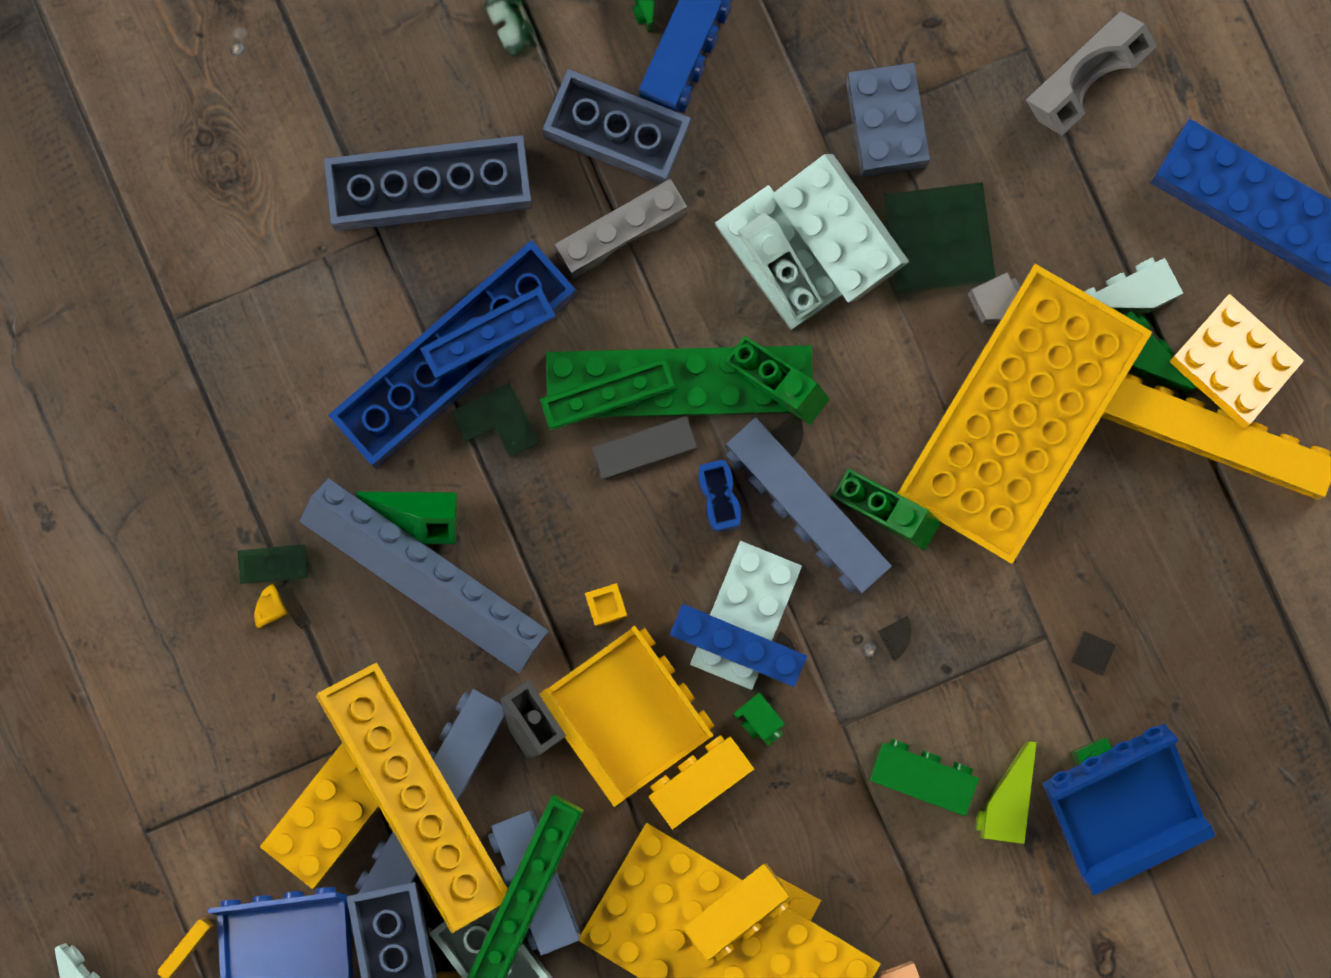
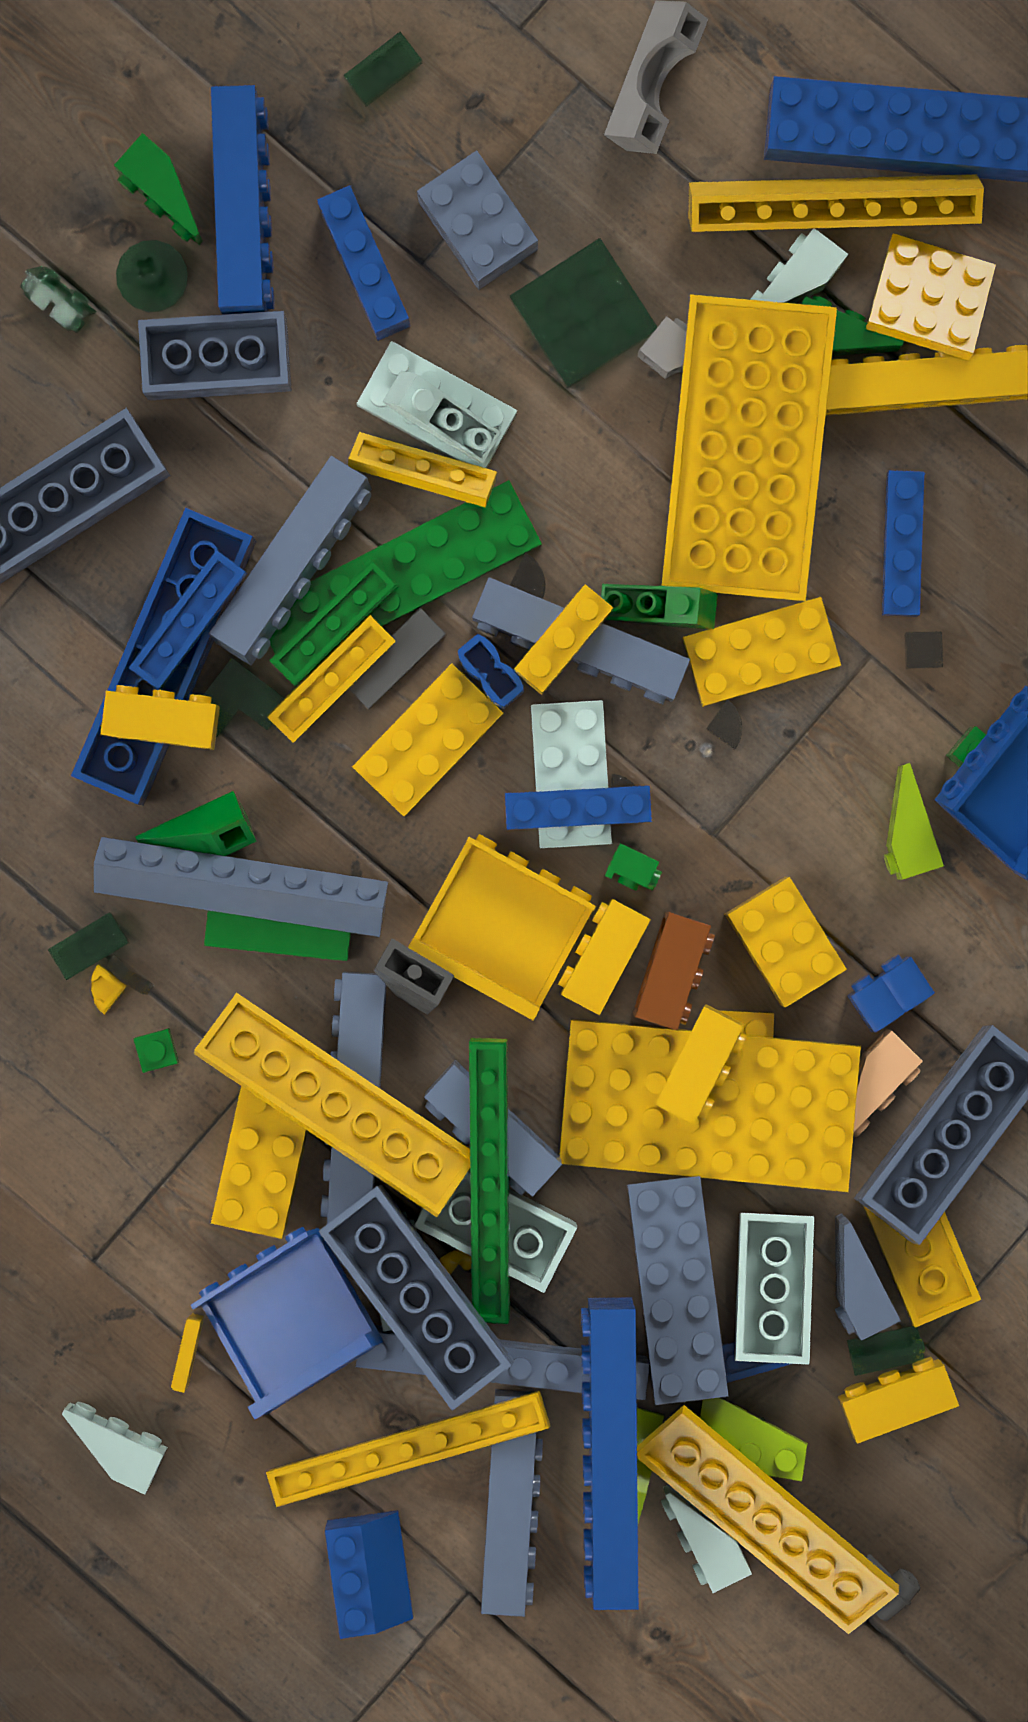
camera: 30 degrees left, 5 degrees up
light grey arch [555,178,687,279] -> none
yellow panel [585,583,628,627] -> none
green slope [725,336,830,425] -> none
light aqua brick [772,154,909,303] -> none
green brick [868,738,979,816] -> none
none -> yellow brick [100,685,220,750]
none -> clear green piece [116,240,188,312]
none -> green plate [133,1028,179,1073]
none -> green tile [204,910,351,961]
none -> sand blue brick [209,456,372,665]
none -> yellow plate [267,615,396,743]
none -> blue brick [317,185,410,341]
none -> yellow plate [348,432,497,508]
none -> yellow plate [352,663,504,817]
none -> yellow brick [514,584,613,695]
none -> dark orange brick [632,911,715,1031]
none -> yellow plate [682,597,841,707]
none -> yellow brick [688,174,984,232]
none -> yellow brick [724,877,847,1007]
none -> blue brick [847,954,935,1033]
none -> blue plate [882,470,925,617]

